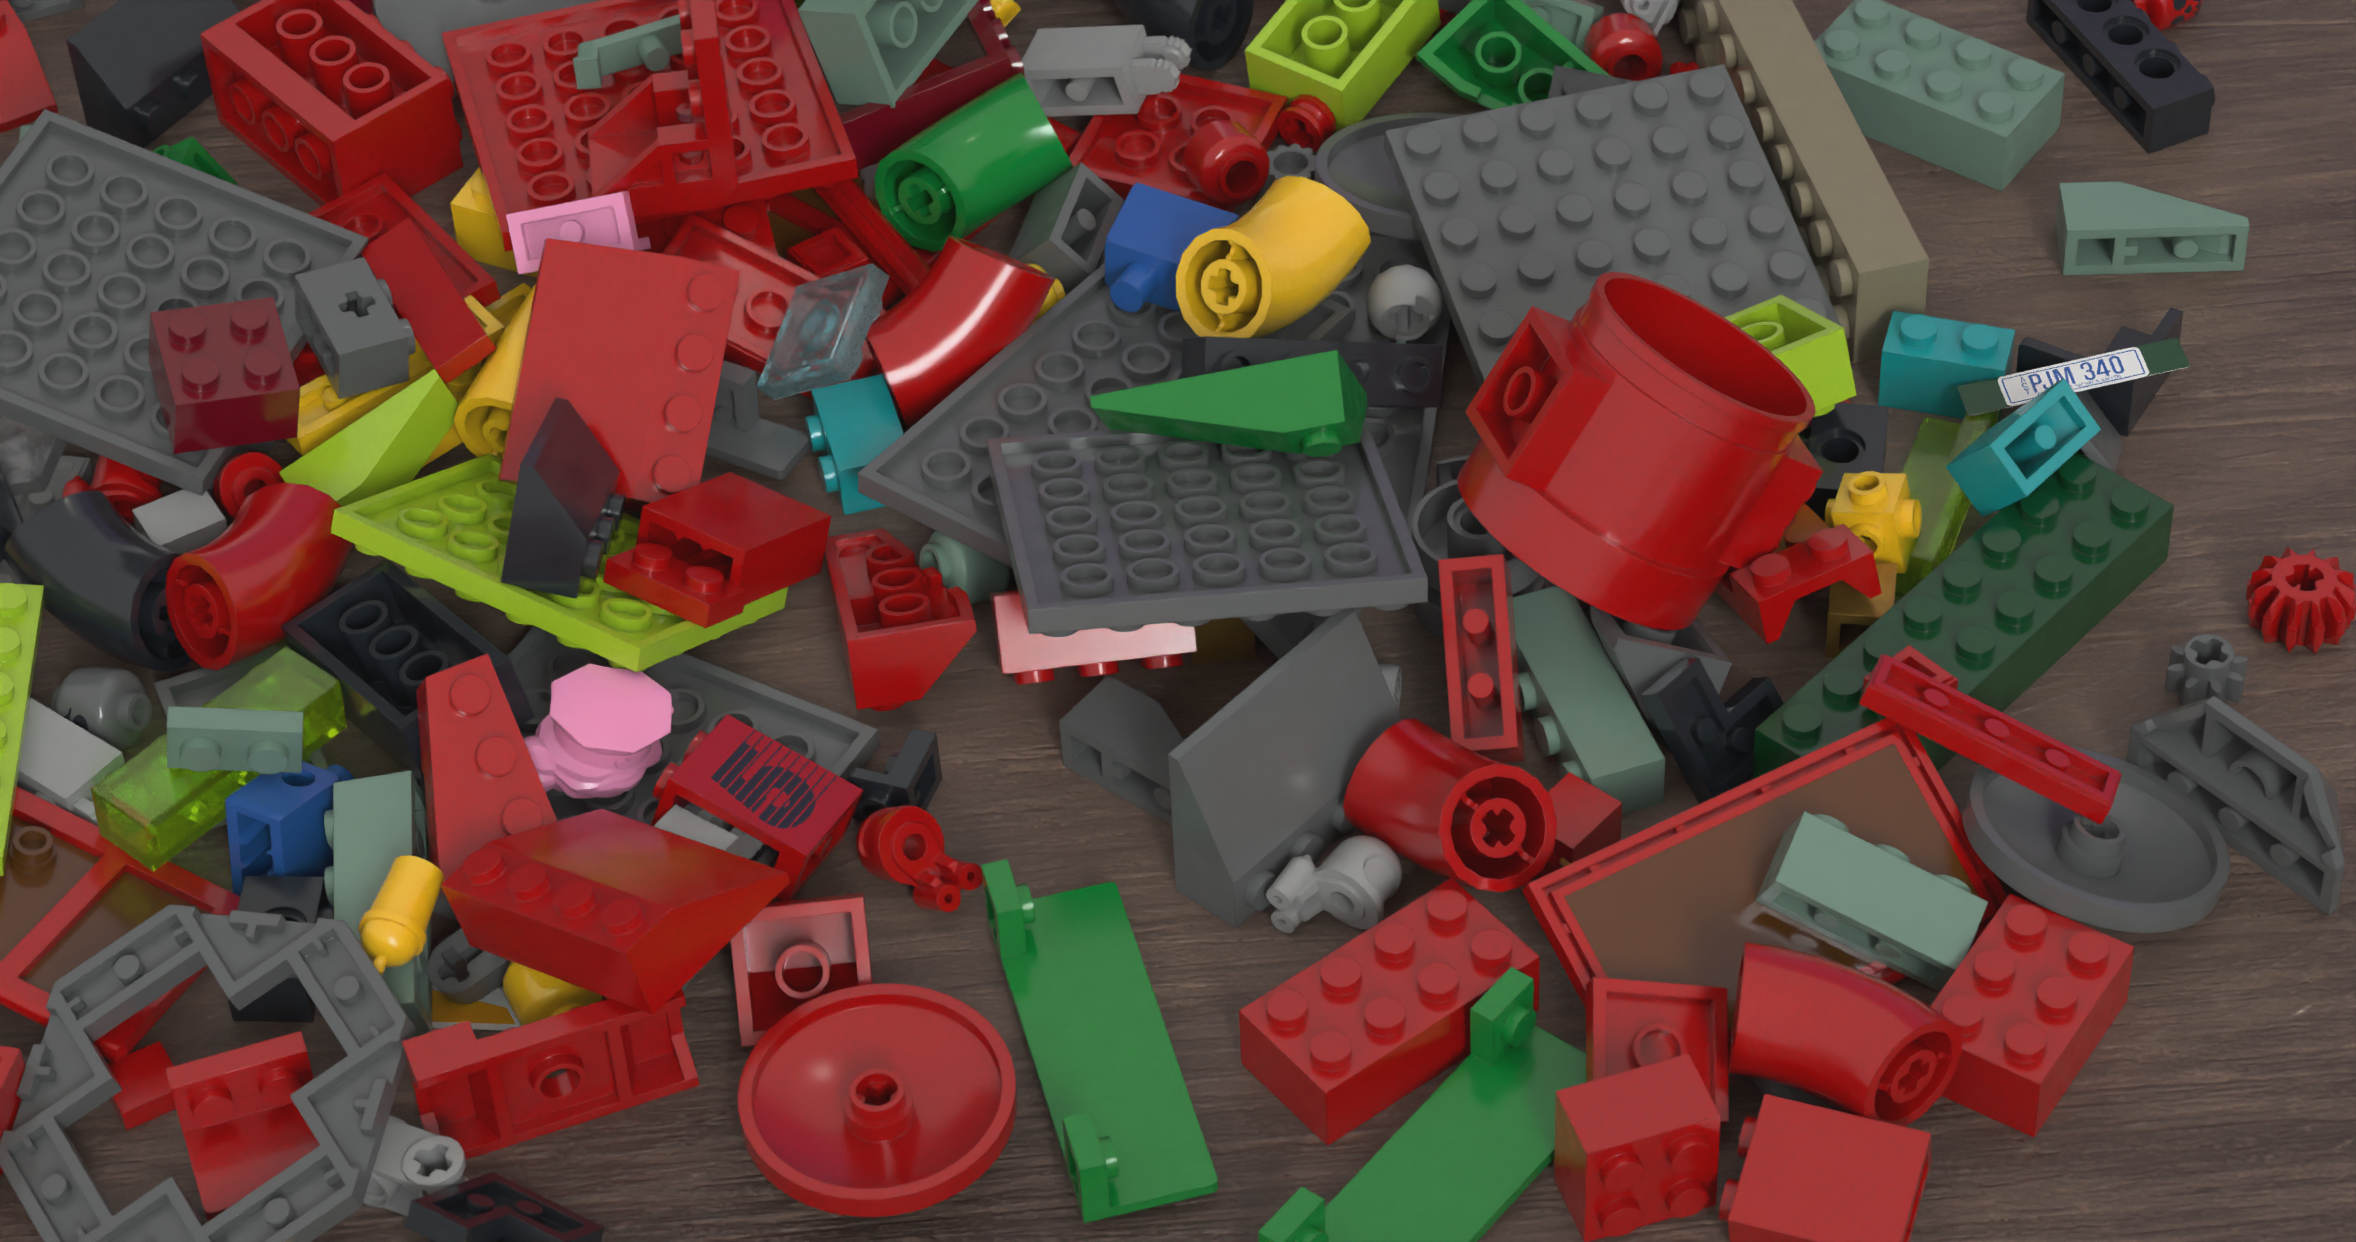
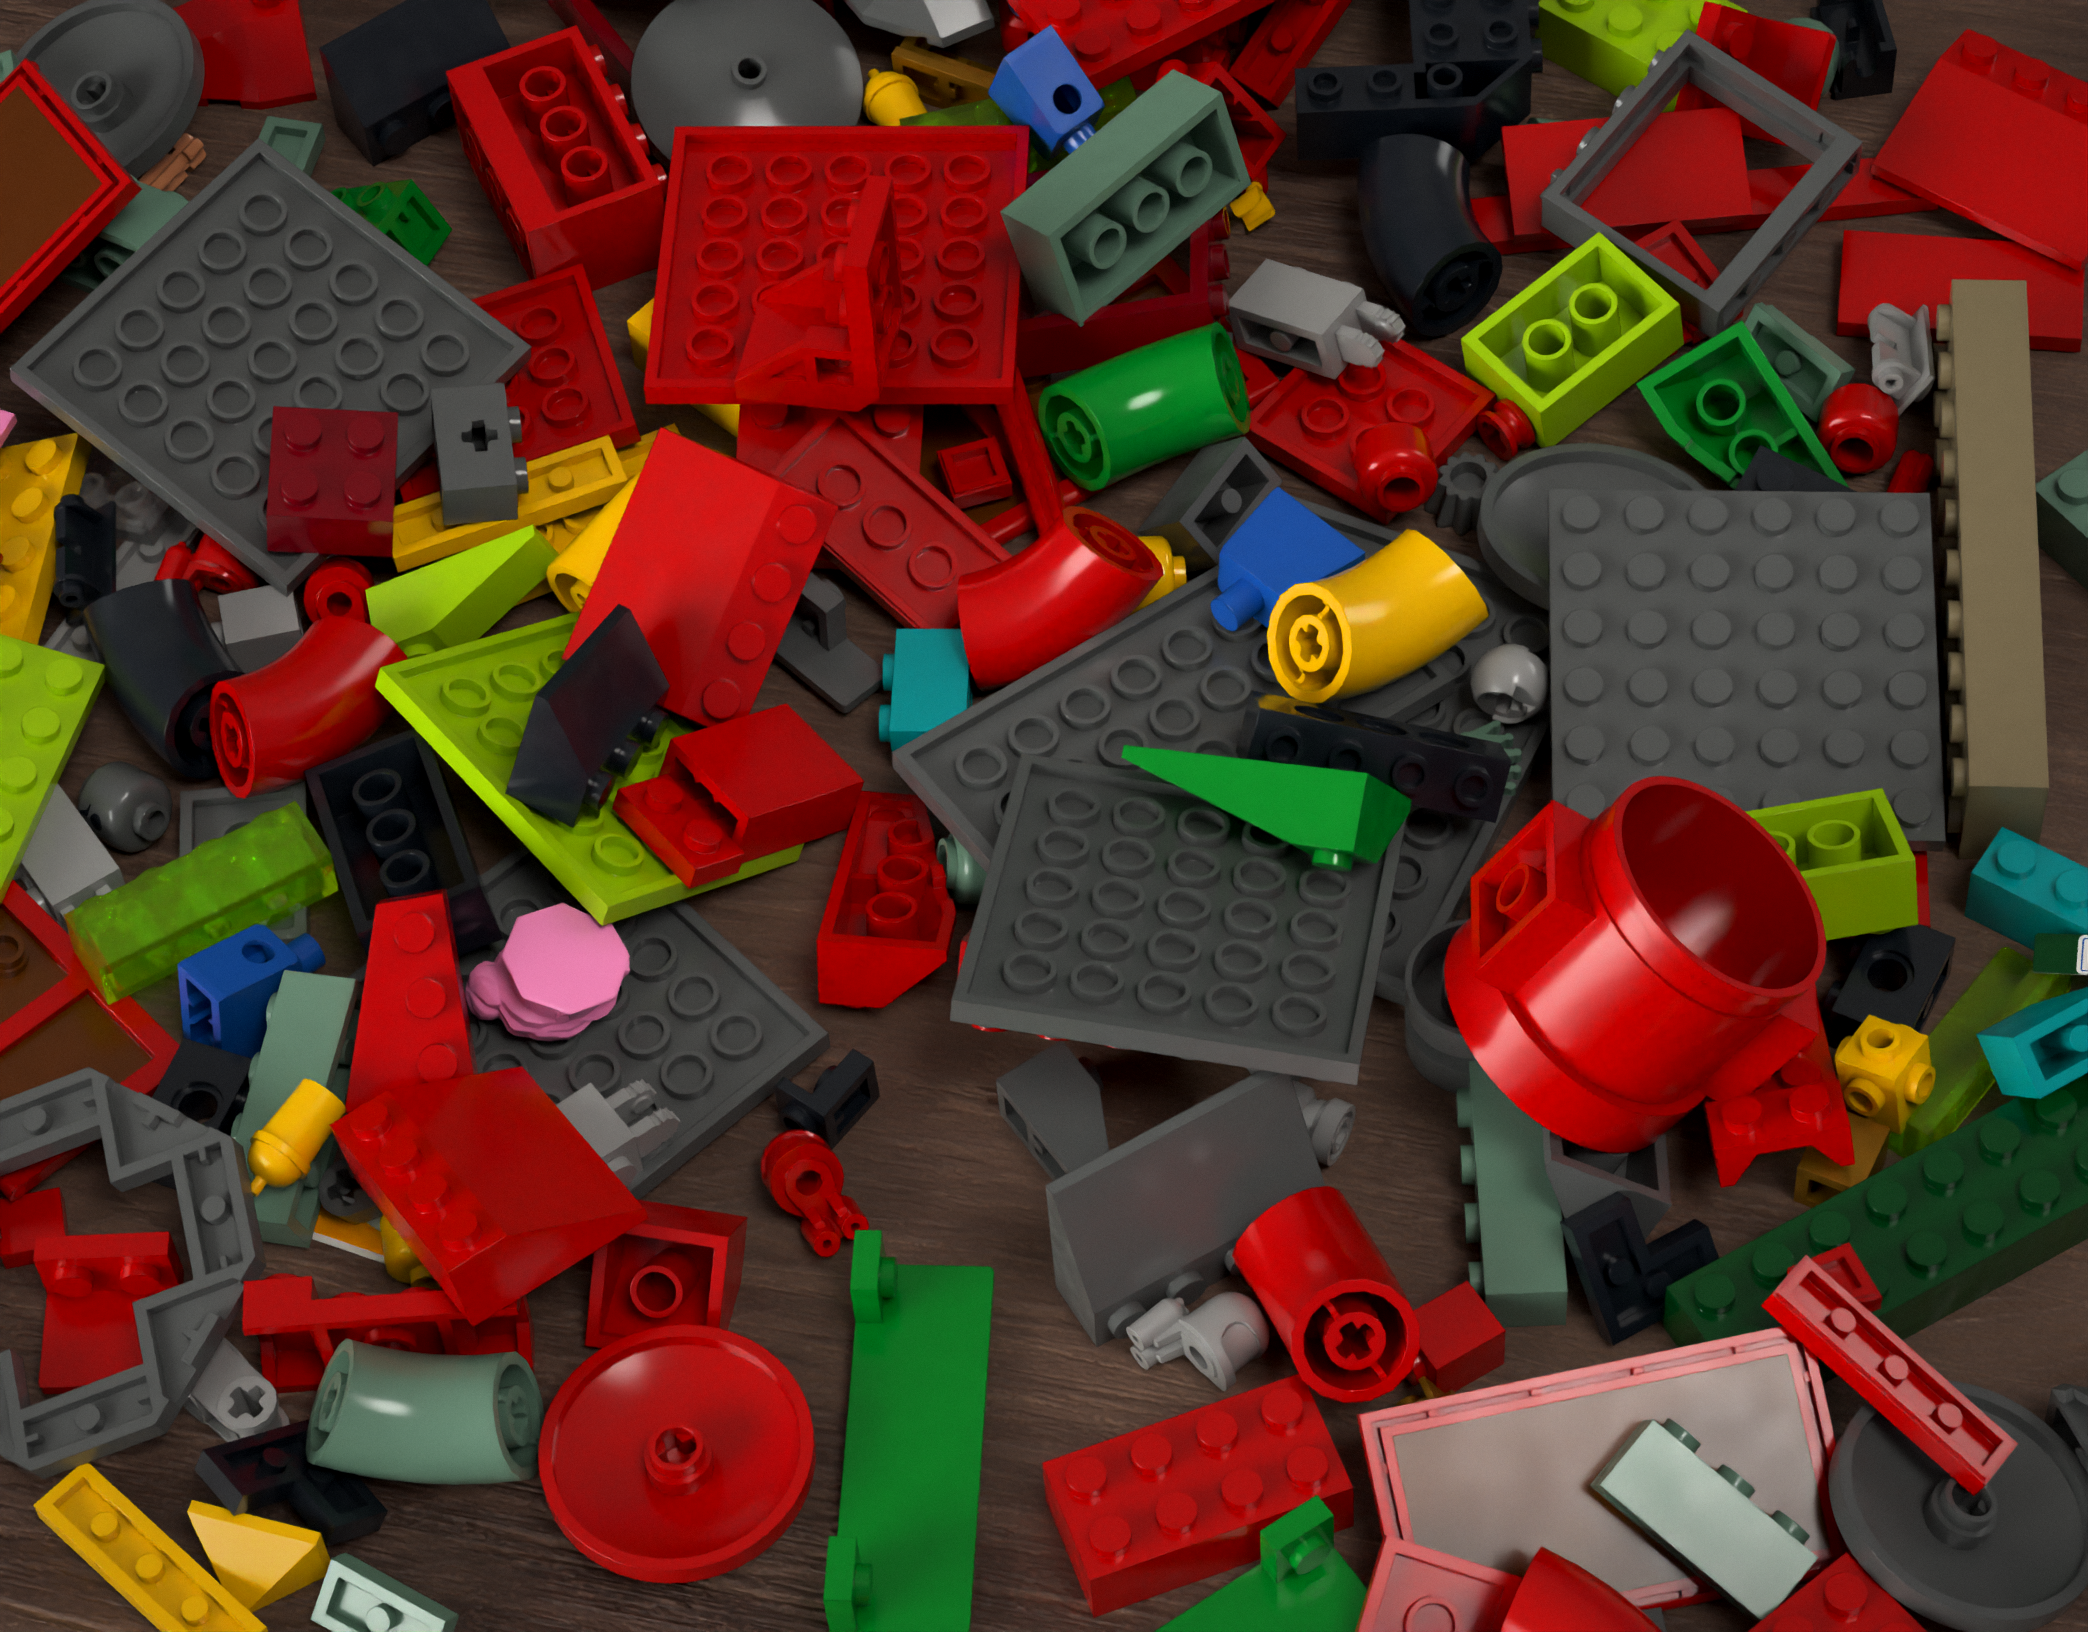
camera: 20 degrees right, 10 degrees up
sand green plate [167,706,304,774] -> none
red tile [361,217,497,384] -> none
bright pink panel [506,191,651,275] -> none
sand green piece [573,15,683,90] -> none
red panel [651,714,863,901] -> none
clear light blue plate [757,263,890,400] -> none
red brick [1438,554,1525,763] -> none
none -> sand green brick [306,1338,545,1485]

